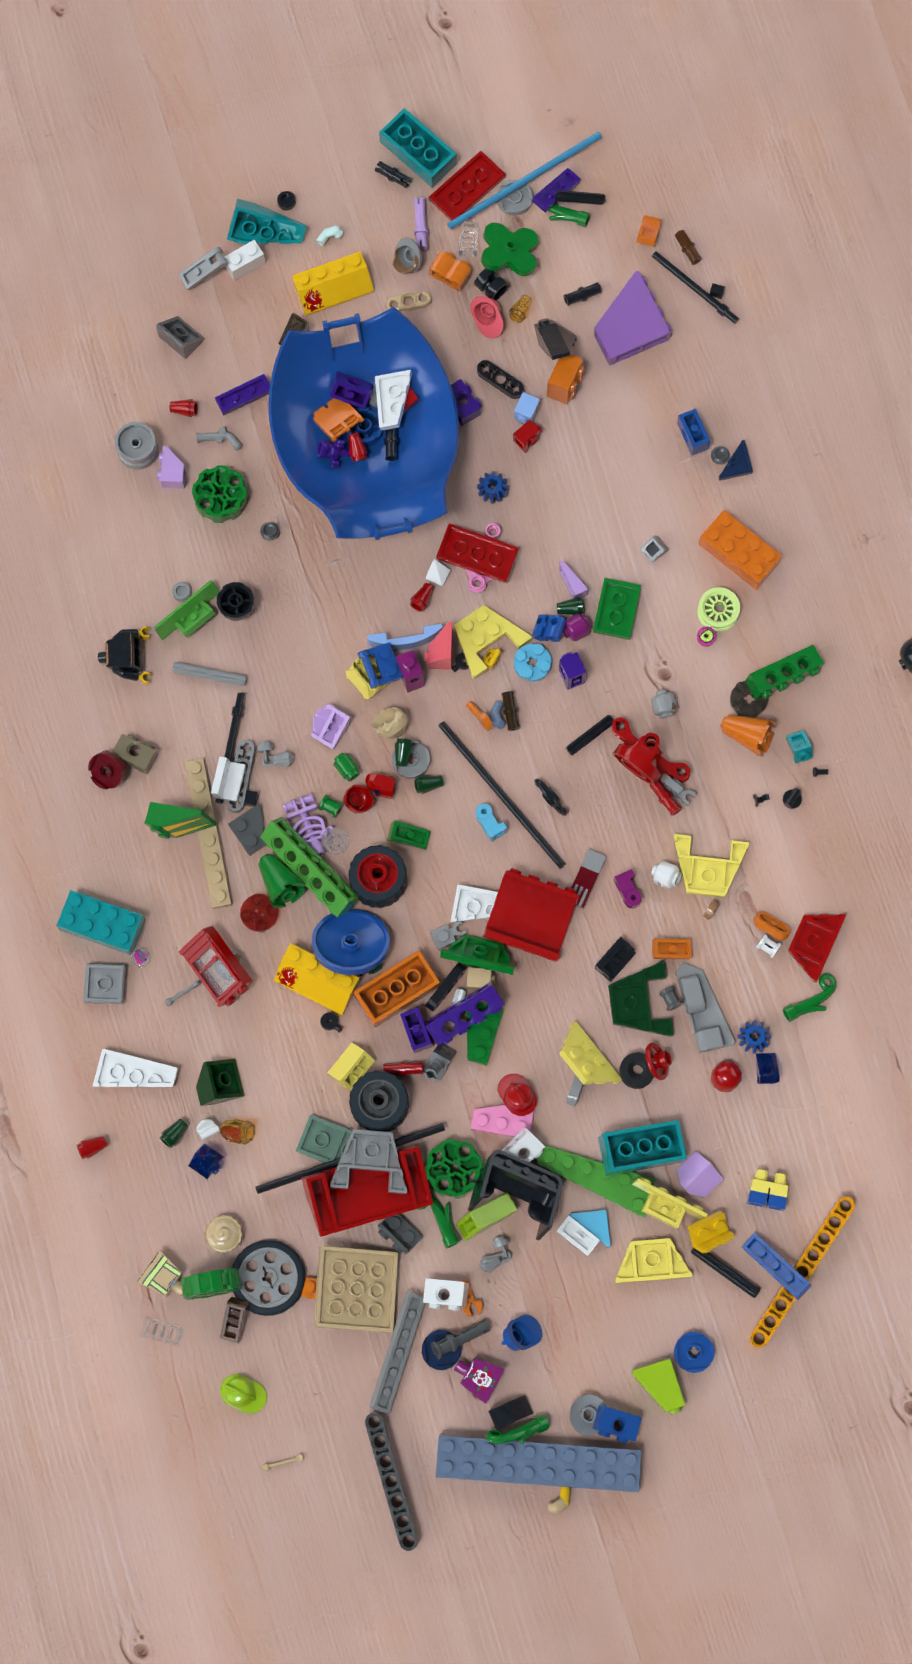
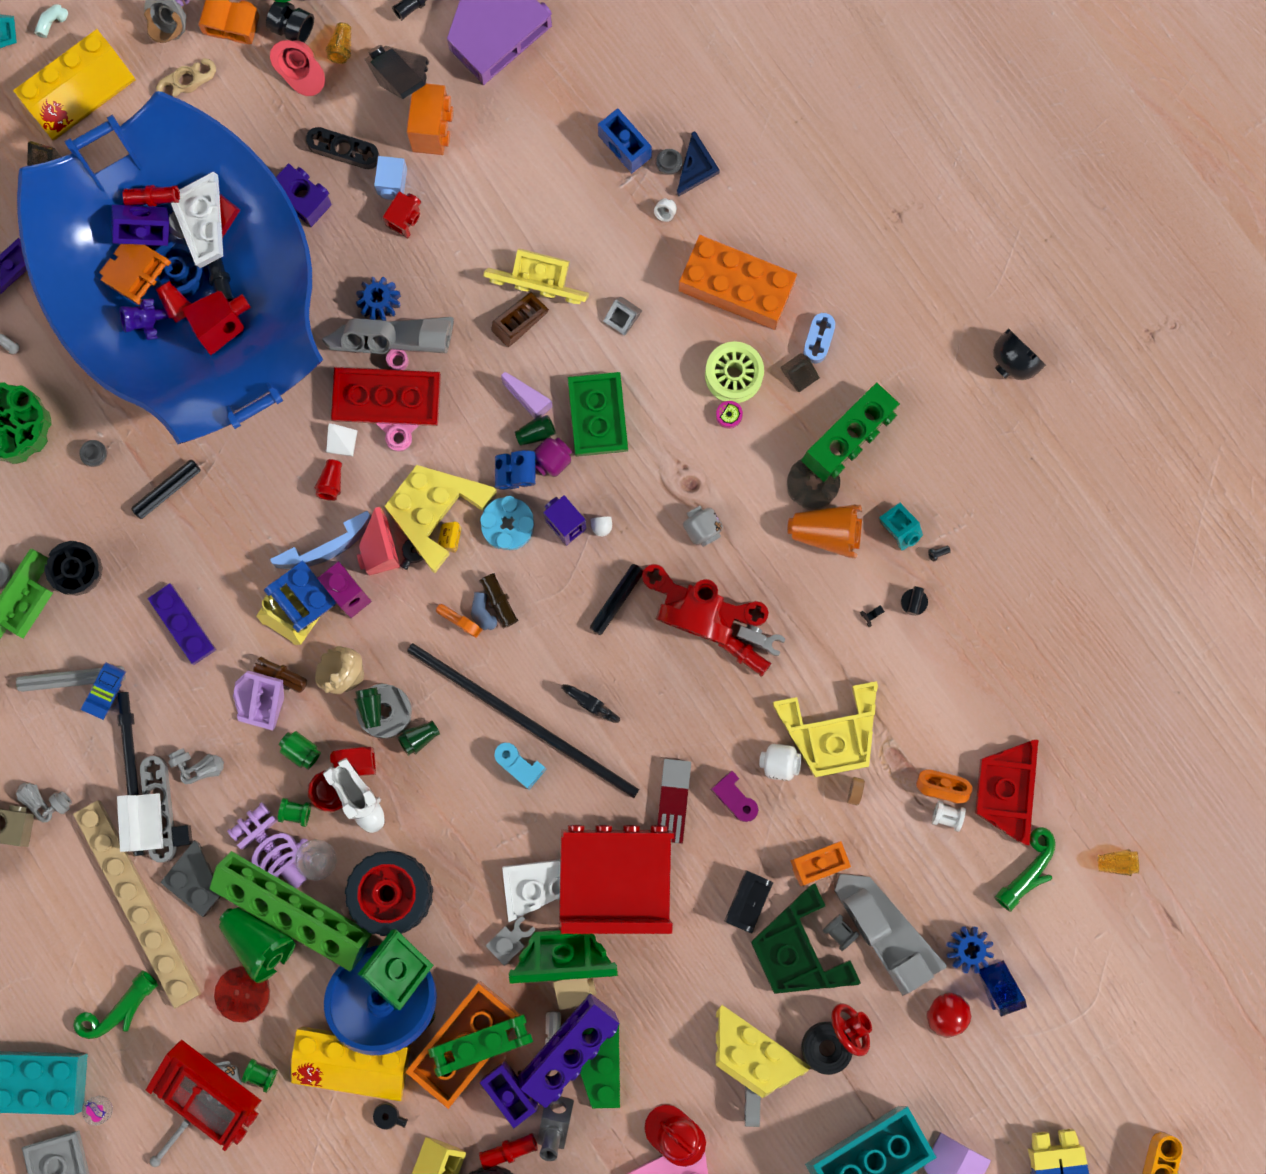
camera: 20 degrees left, 5 degrees up
green slope [144,802,217,839] -> none
green slope [387,821,431,850] -> none
black beam [425,962,467,1012] -> none
none -> light grey piece [16,783,72,823]
none -> green plant [73,970,158,1039]
none -> blue leg [80,662,126,720]
none -> red pin [123,185,180,207]
none -> black axle [131,459,201,519]
none -> dark purple plate [147,583,216,665]
none -> red torso [182,291,251,355]
none -> green bush [241,1058,278,1093]
none -> reddish brown axle [253,656,307,693]
none -> light grey panel [322,317,454,354]
none -> white animal [323,758,385,833]
none -> green tile [358,929,434,1011]
none -> green plate [428,1014,533,1077]
none -> light yellow bracket [483,248,589,304]
none -> reddish brown slope [491,292,549,347]
none -> white hinge [590,517,612,537]
none -> white hinge [654,198,677,222]
none -> clear smoke slope [780,353,820,392]
none -> light blue beam [803,313,835,364]
none -> clear yellow cone [1098,849,1139,877]

